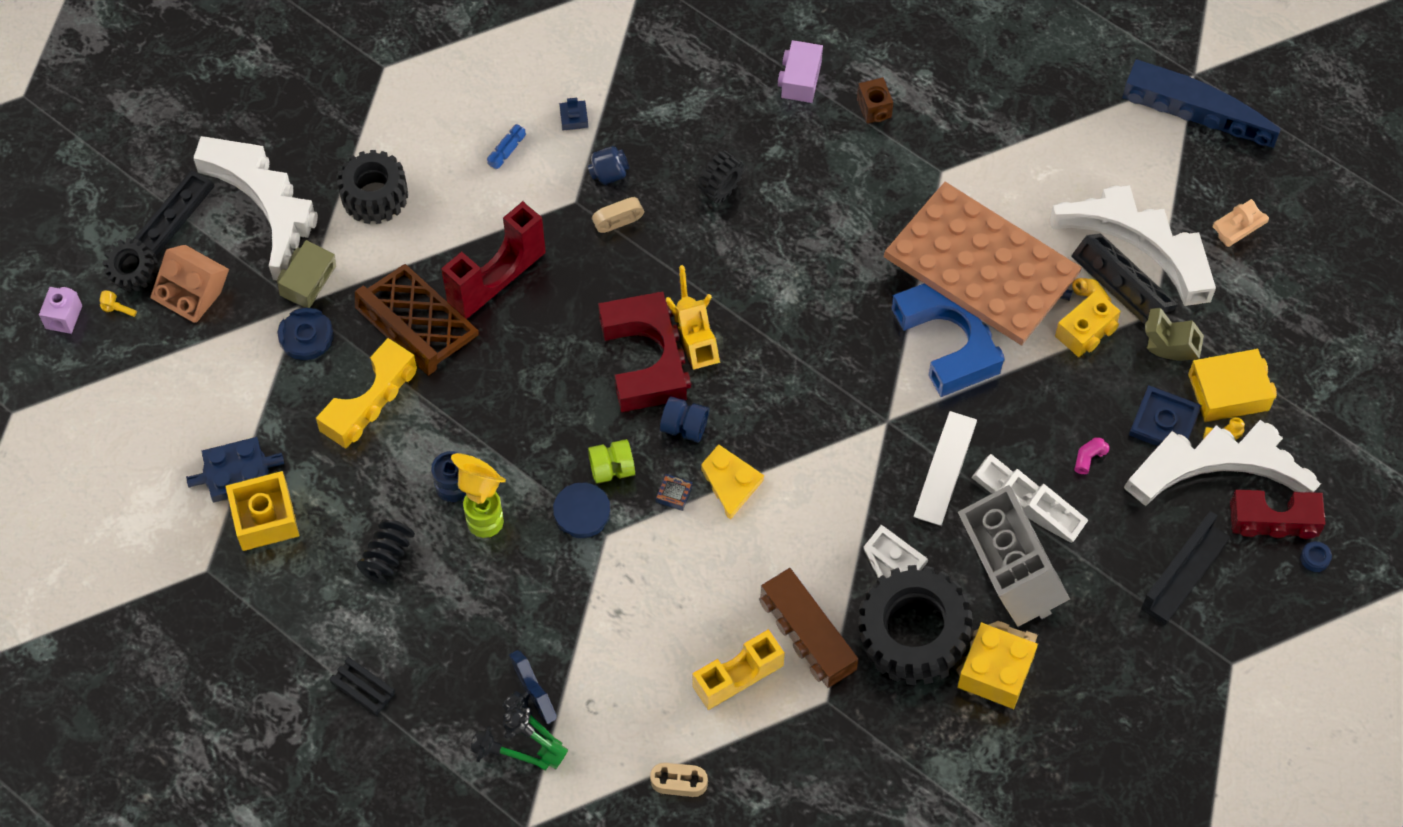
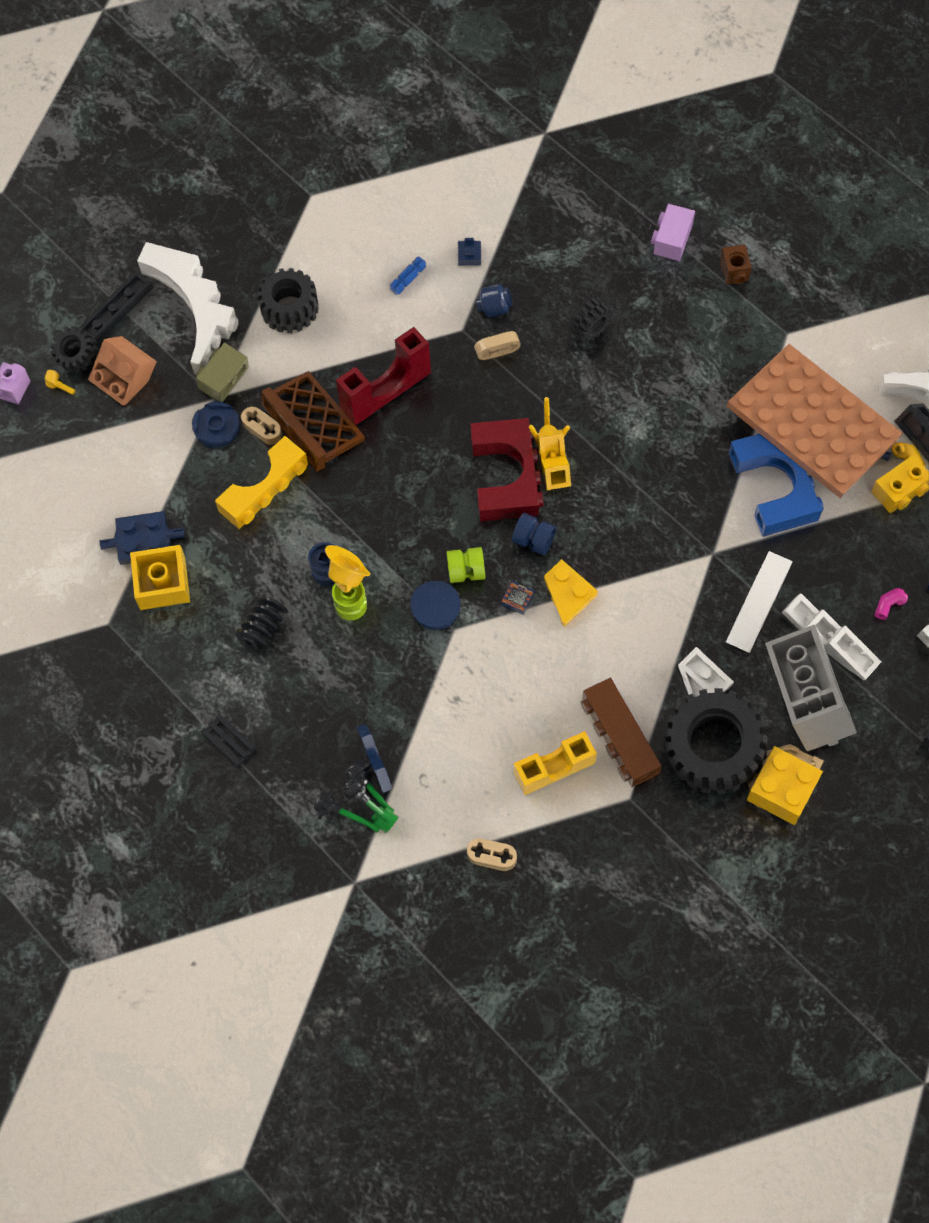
camera: 10 degrees right, 5 degrees up
none -> tan beam [241,407,282,445]

